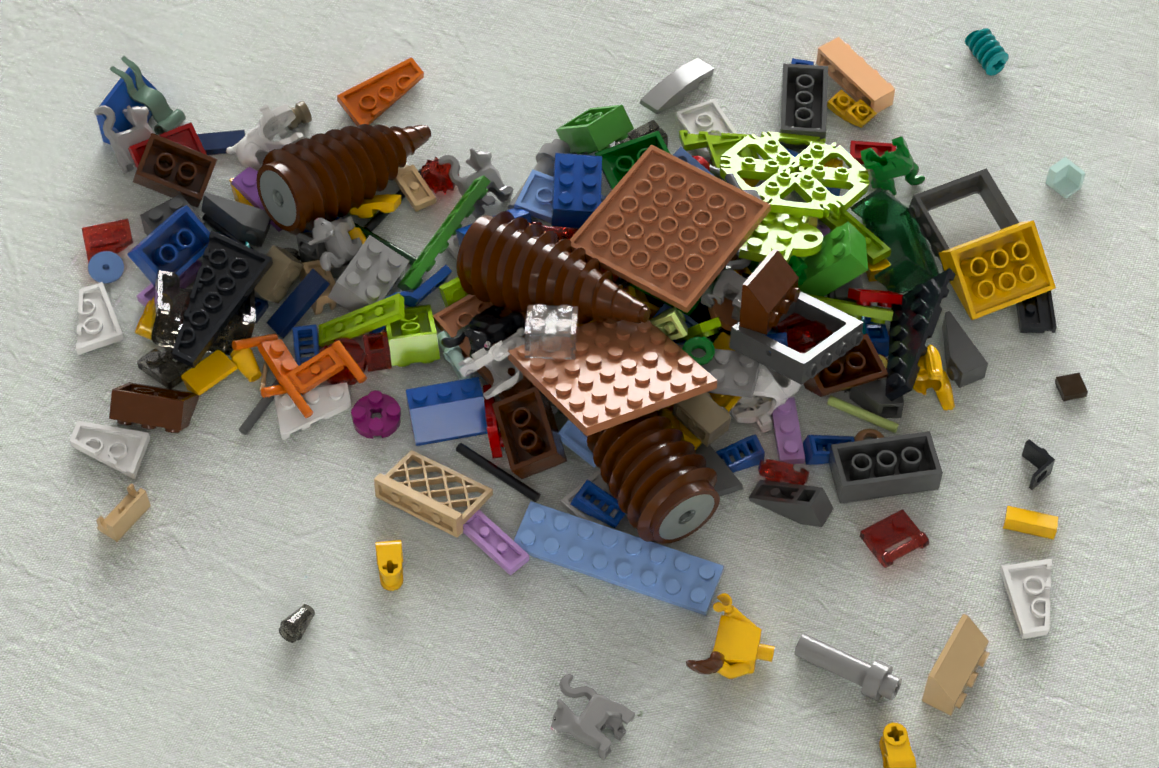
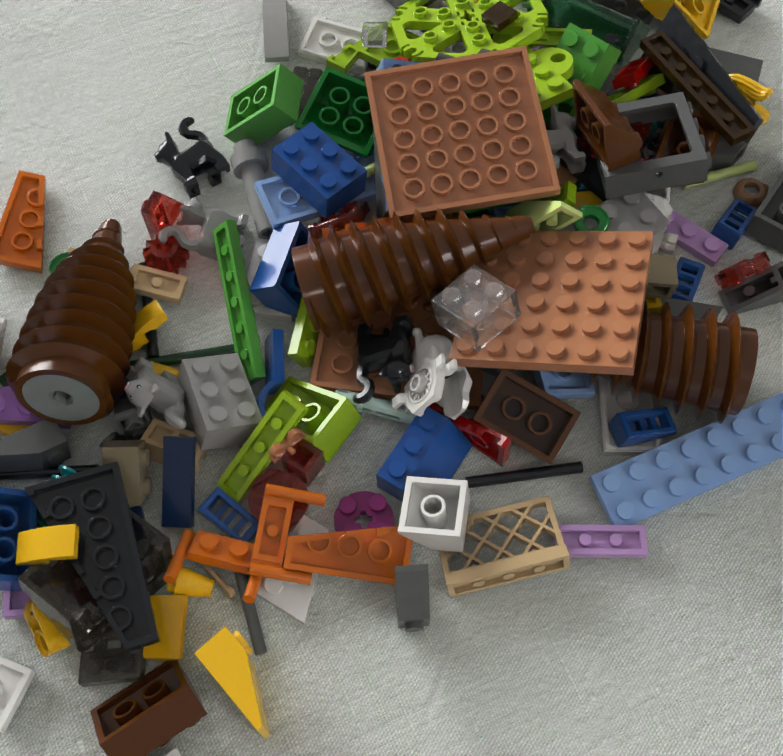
camera: 45 degrees left, 10 degrees up
yellow piece [375,540,403,591] -> none
none -> yellow slope [16,524,79,566]
none -> clear red wing [141,190,184,244]
none -> black animal [154,117,231,199]
none -> yellow slope [194,626,270,739]
none -> nougat piece [269,428,307,464]
none -> orange wing [283,526,413,585]
none -> clear slope [362,22,388,48]
none -> dark grey slope [395,564,430,632]
none -> white slope [398,476,470,553]
none -> dark brown tile [481,1,518,32]
none -> black bar [605,33,631,48]
none -> dark brown plate [640,30,756,146]

